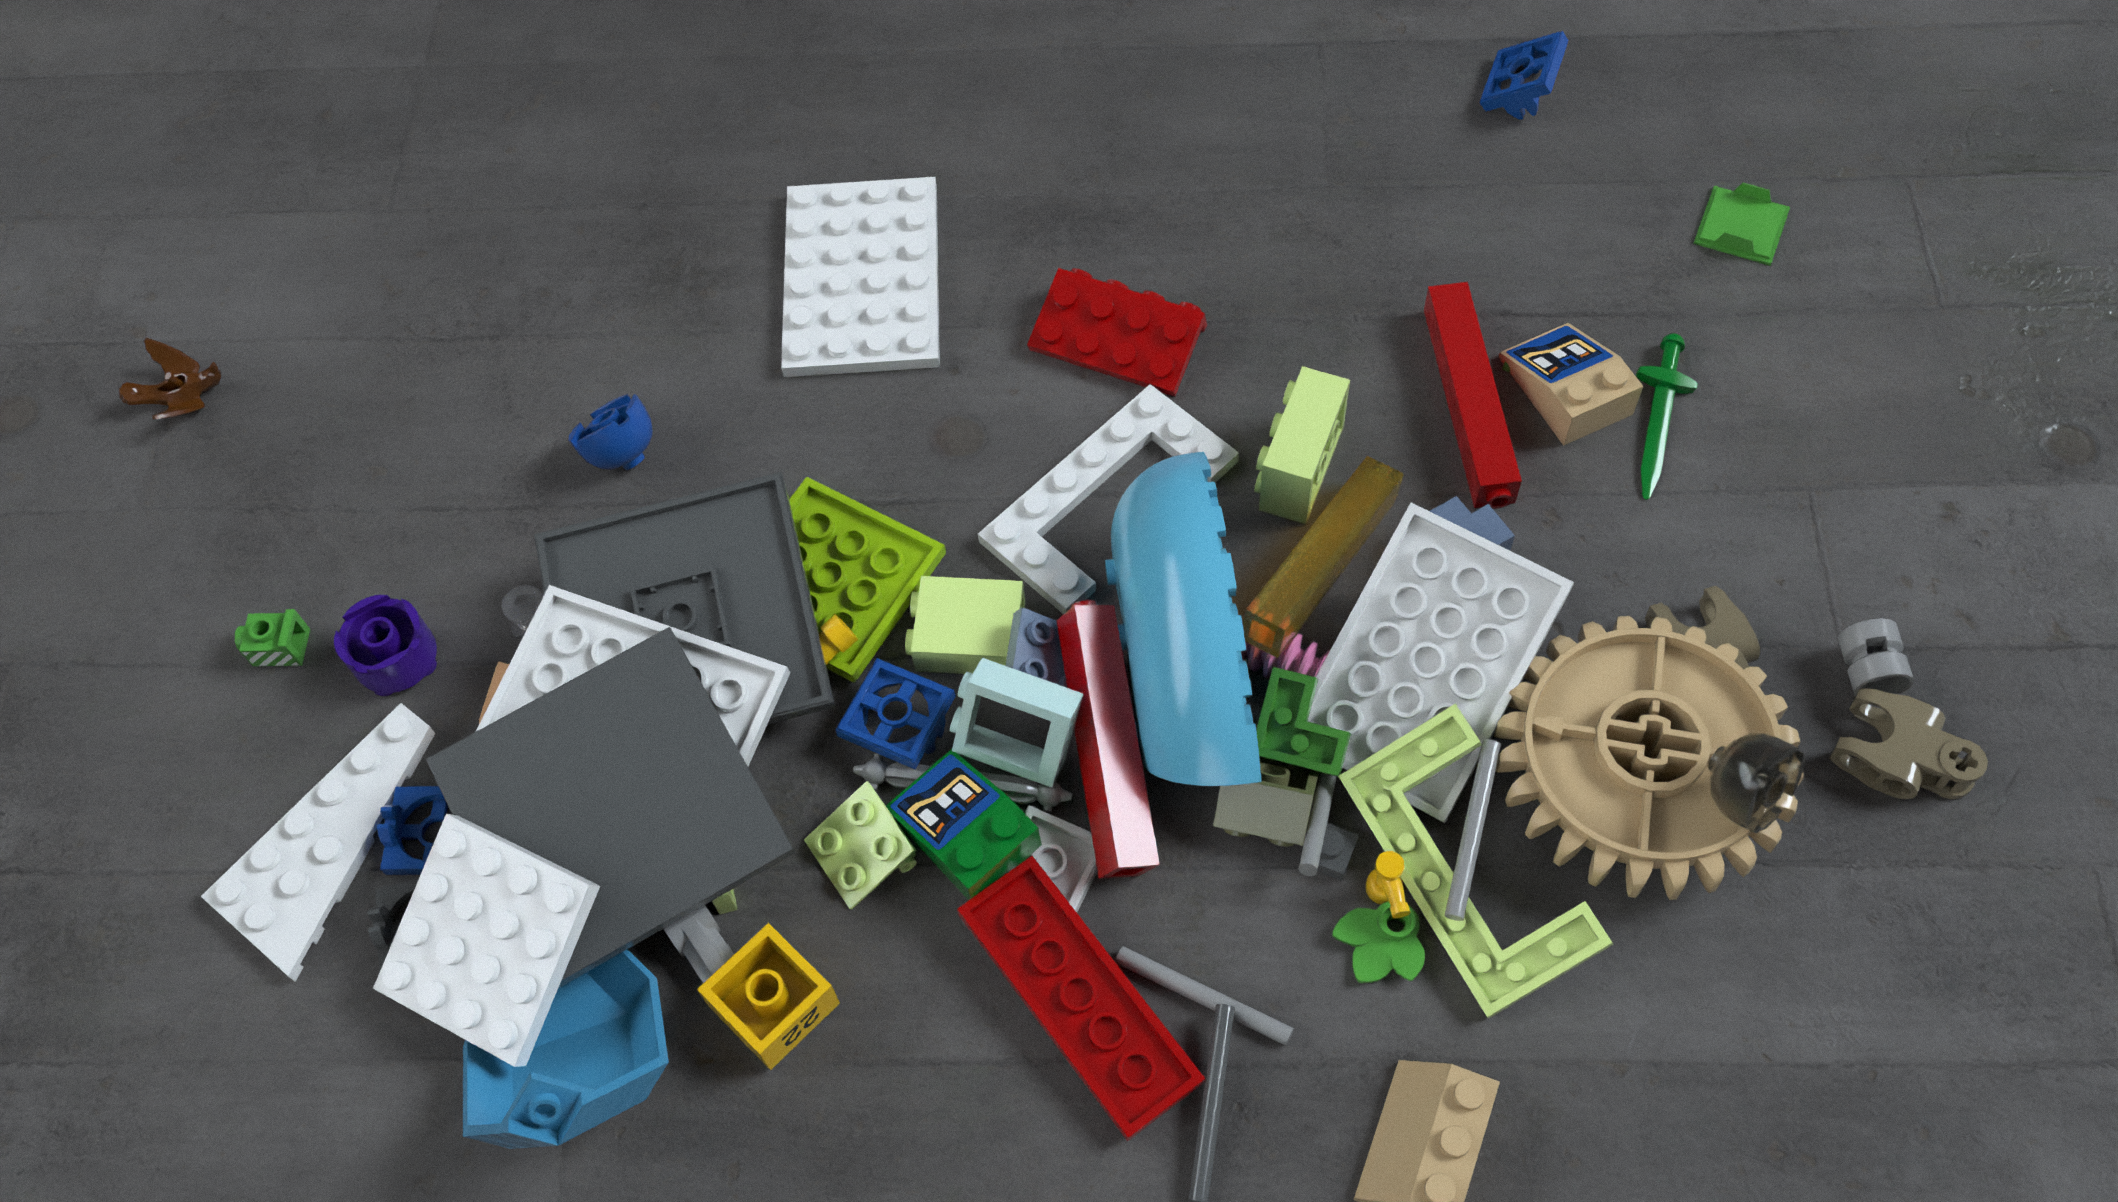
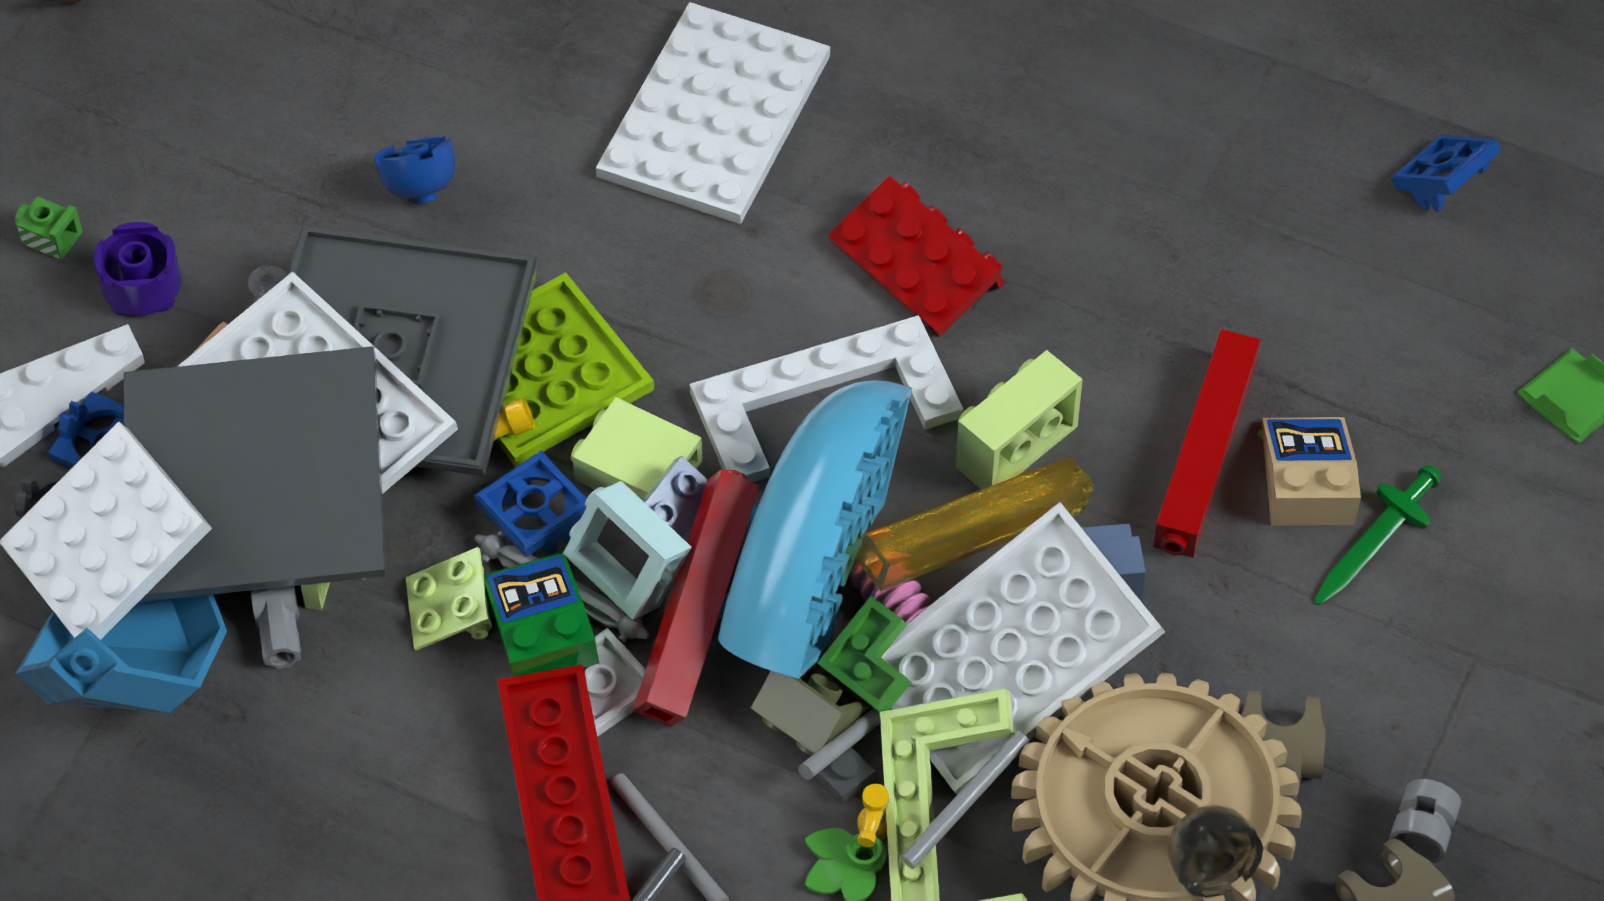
camera: 20 degrees right, 5 degrees down
yellow brick [697,923,840,1070] -> none

